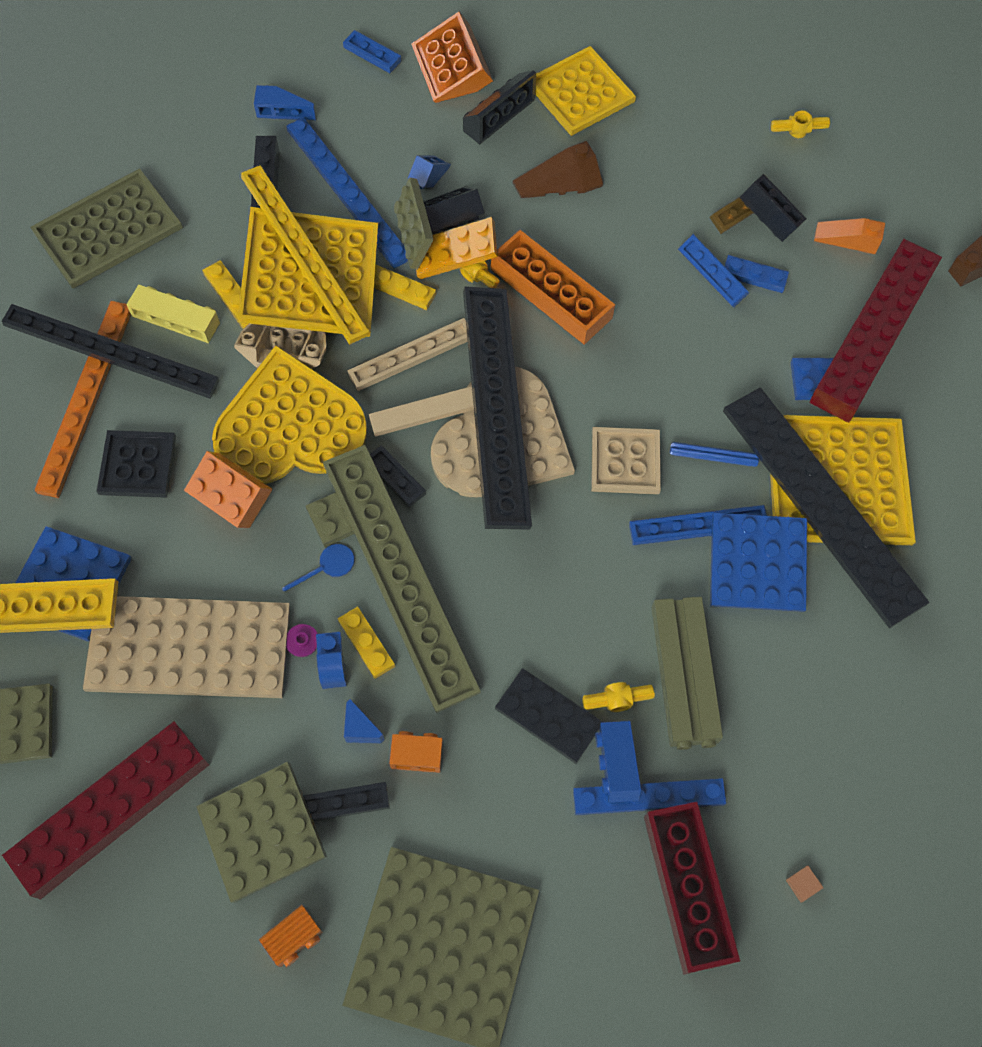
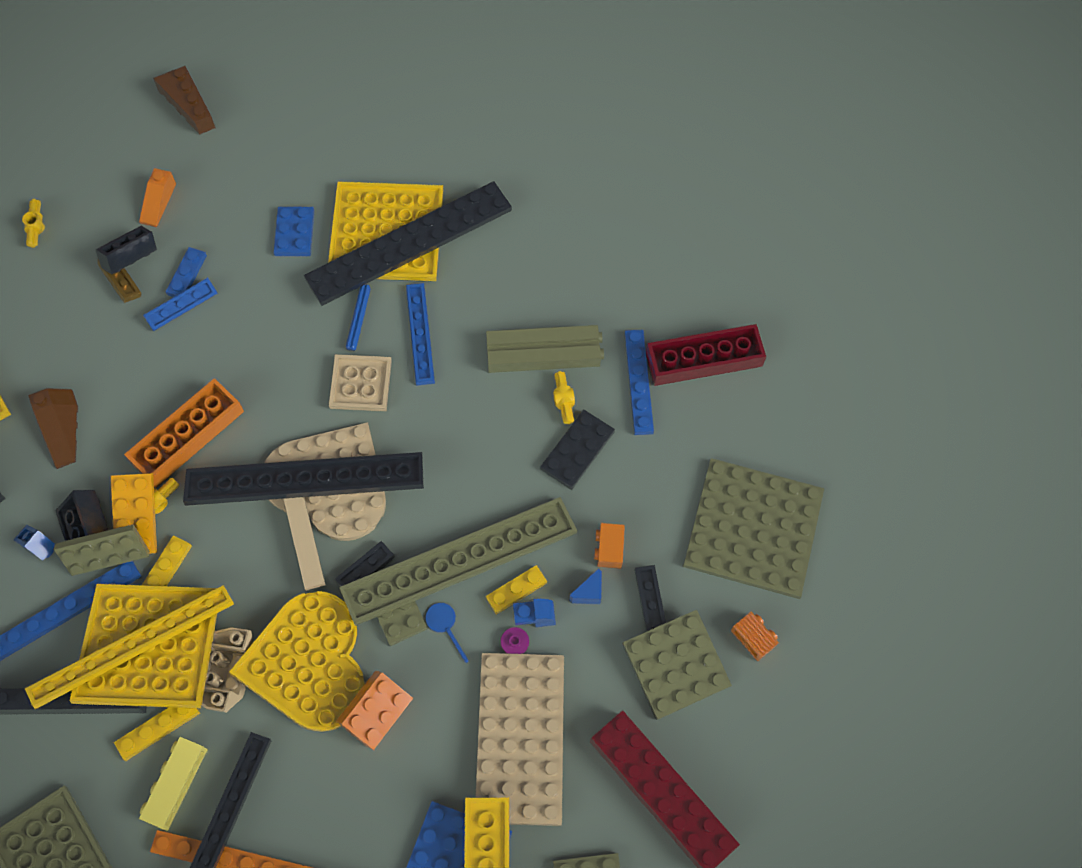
camera: 90 degrees left, 0 degrees up
black plate [96,430,176,498] -> none
tan plate [347,318,468,391] -> none
blue brick [595,721,641,803] -> none
blue plate [710,513,807,612] -> none
nougat tile [786,866,823,903] -> none
dark red brick [809,239,942,423] -> none

